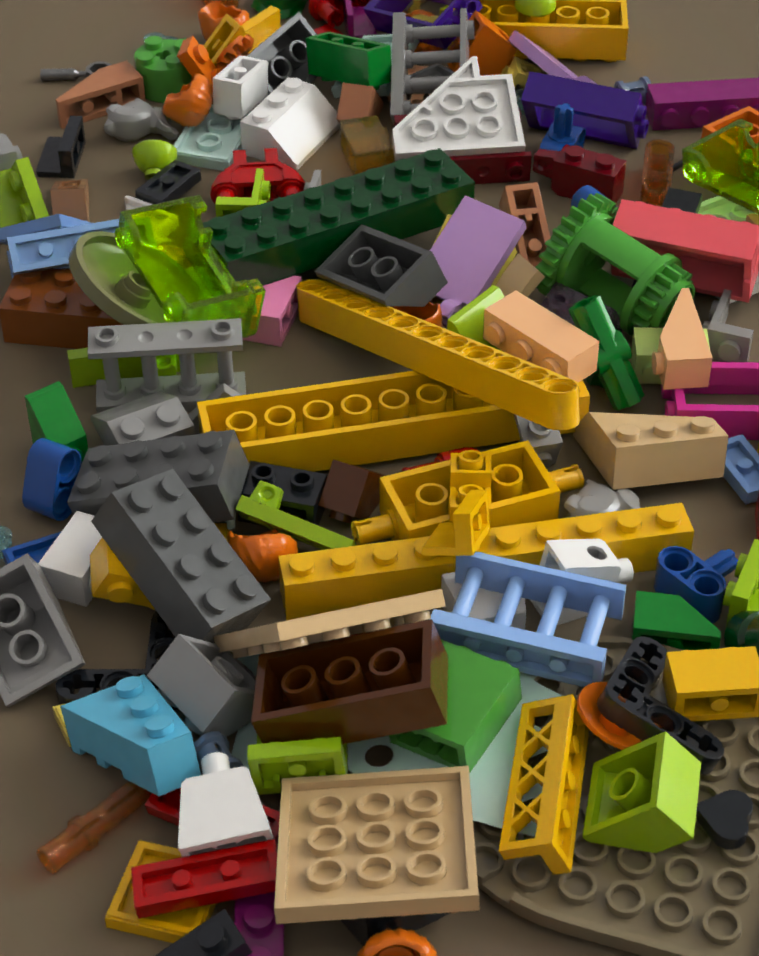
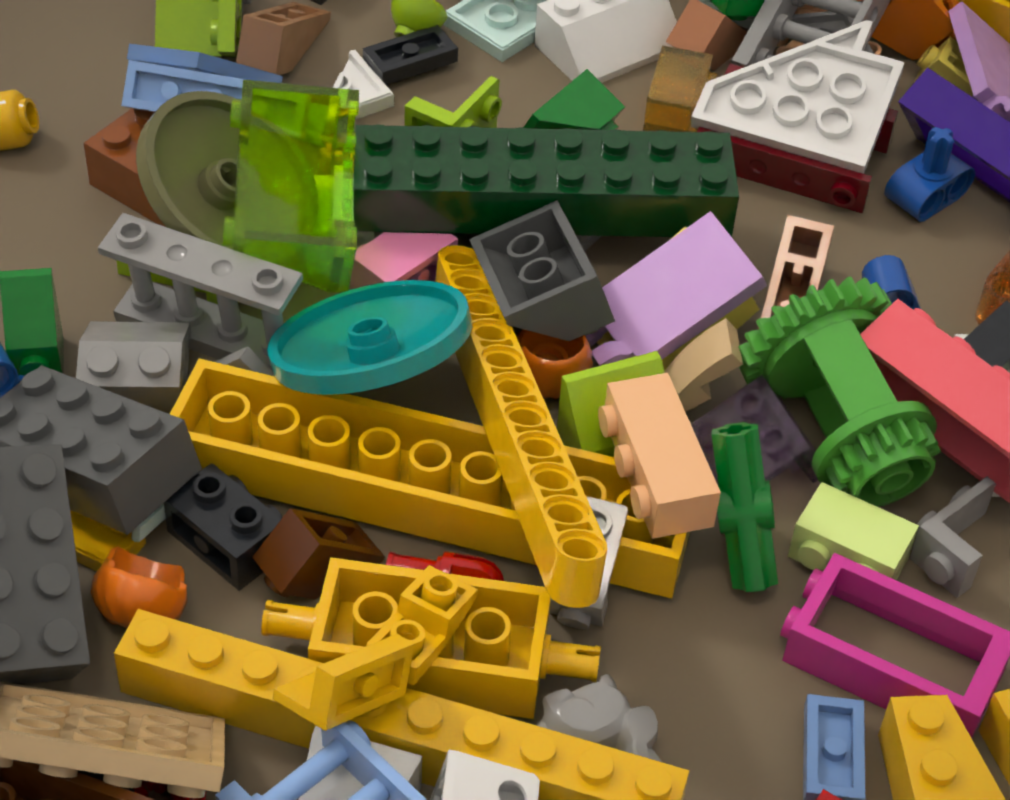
camera: 25 degrees right, 5 degrees up
red connector [210,148,305,203] -> none
lime hinge [235,480,356,550] -> none
dark red hinge [533,144,627,203] -> none
tan wedge [573,412,728,490] -> none
light nougat slope [652,288,713,390] -> none
none -> teal dish [267,280,472,395]
none -> green slope [523,69,625,130]

